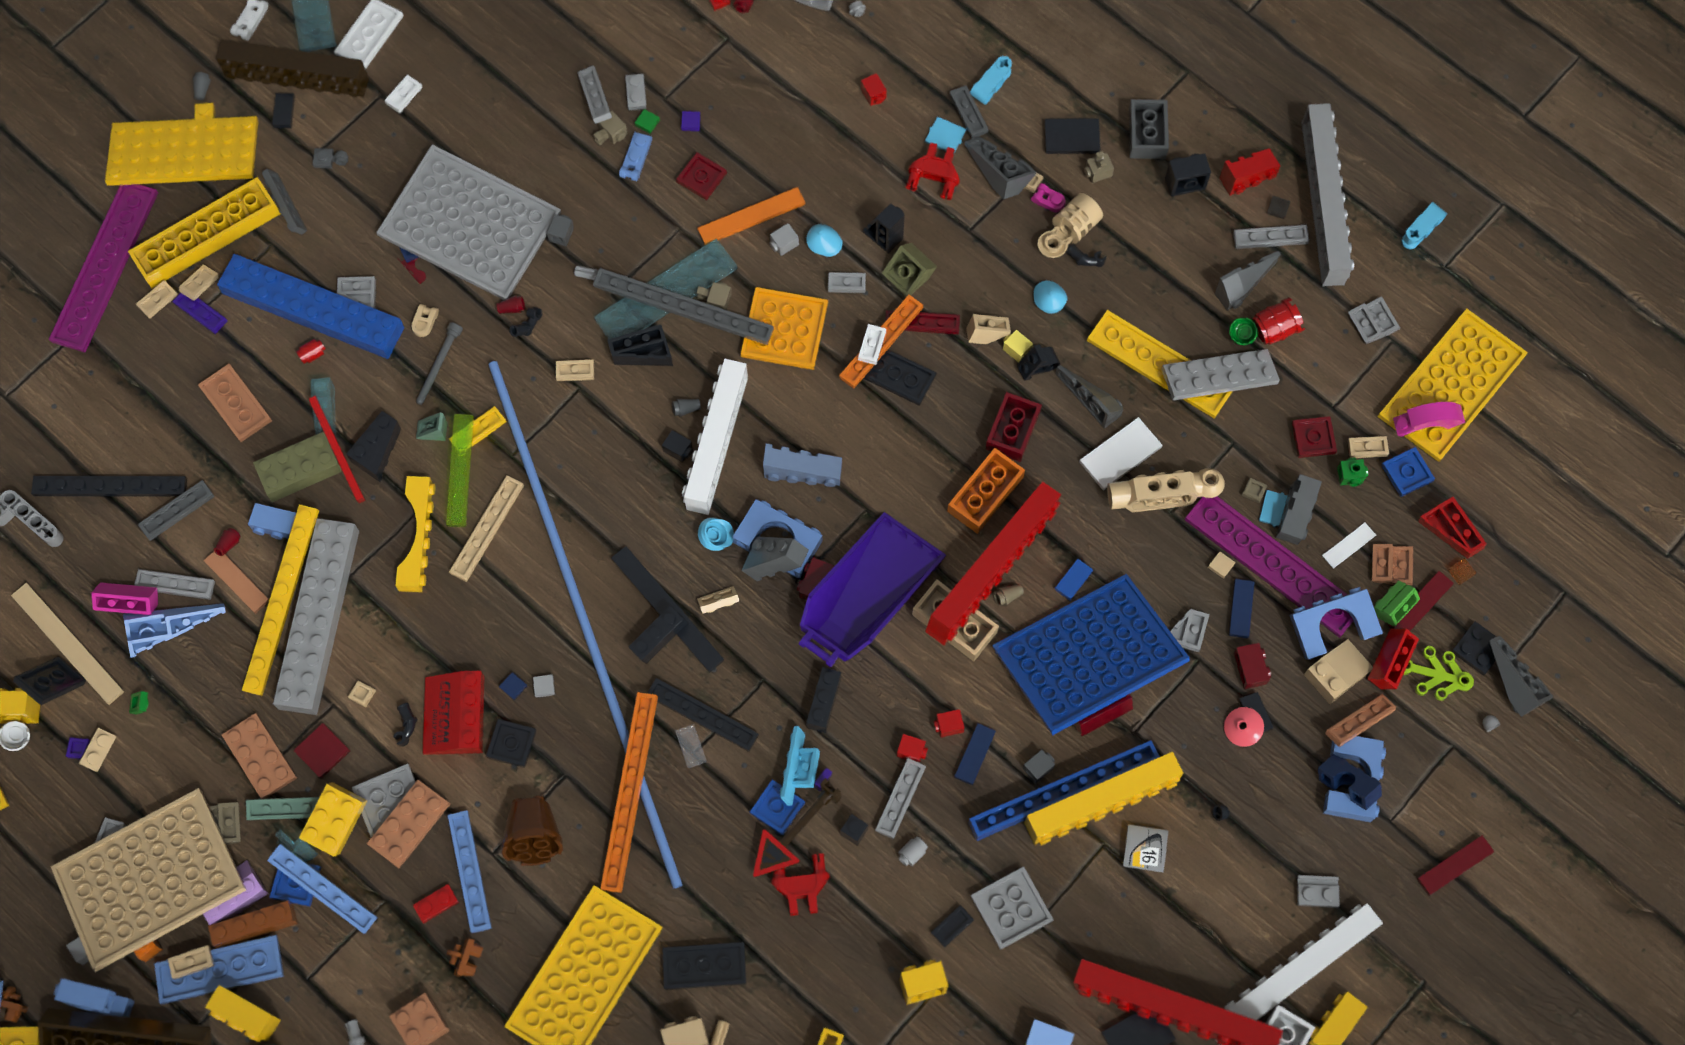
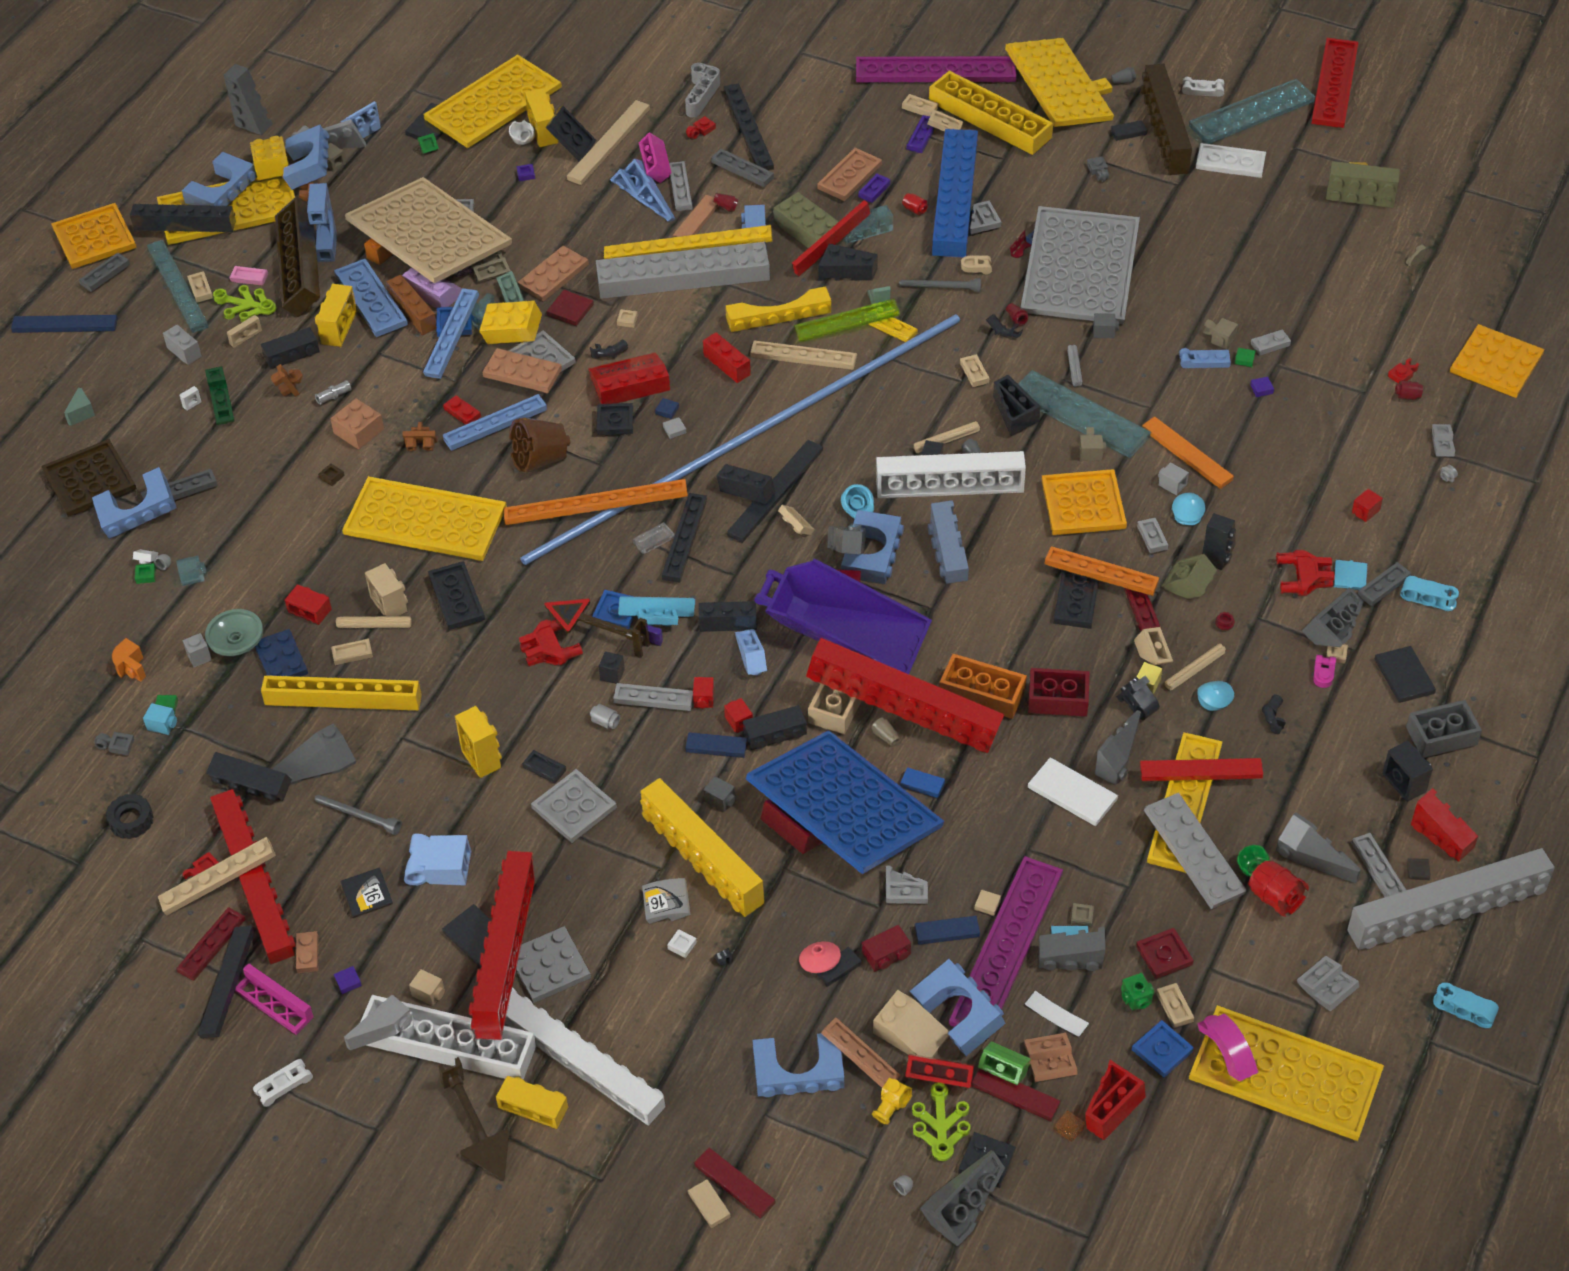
camera: 75 degrees right, 20 degrees down
tan plate [78,728,117,772] -> none
green plate [129,691,149,715] -> none
tan plate [168,945,215,979] -> none
dark grey plate [262,169,307,235] -> none
white plate [385,75,422,113] -> none
light grey plate [578,66,612,124] -> none
dark grey plate [593,268,774,345] -> none
dark red plate [676,152,727,201] -> none
white plate [858,324,886,365] -> none
blue brick [968,740,1159,841] -> none
tan cylinder [1038,193,1103,258] -> none
dark tan brick [1084,151,1114,183] -> none
tan brick [1107,468,1225,513] -> none
light grey plate [1297,875,1339,908] -> none
dark blue arch [1318,754,1382,810] -> none
none -> light grey plate [516,926,591,1003]
none -> white plate [667,929,697,958]
none -> red plate [686,116,716,139]
none -> tan tile [688,1180,731,1228]
none -> red brick [703,332,751,383]
none -> light blue slope [735,629,767,675]
none -> black brick [743,705,807,750]
none -> dark purple plate [858,174,891,203]
none -> yellow connector [872,1078,913,1125]
none -> tan axle [914,421,980,453]
none -> red tile [1140,758,1263,781]
none -> tan axle [1165,644,1226,690]
none -> dark red plate [1215,612,1235,630]

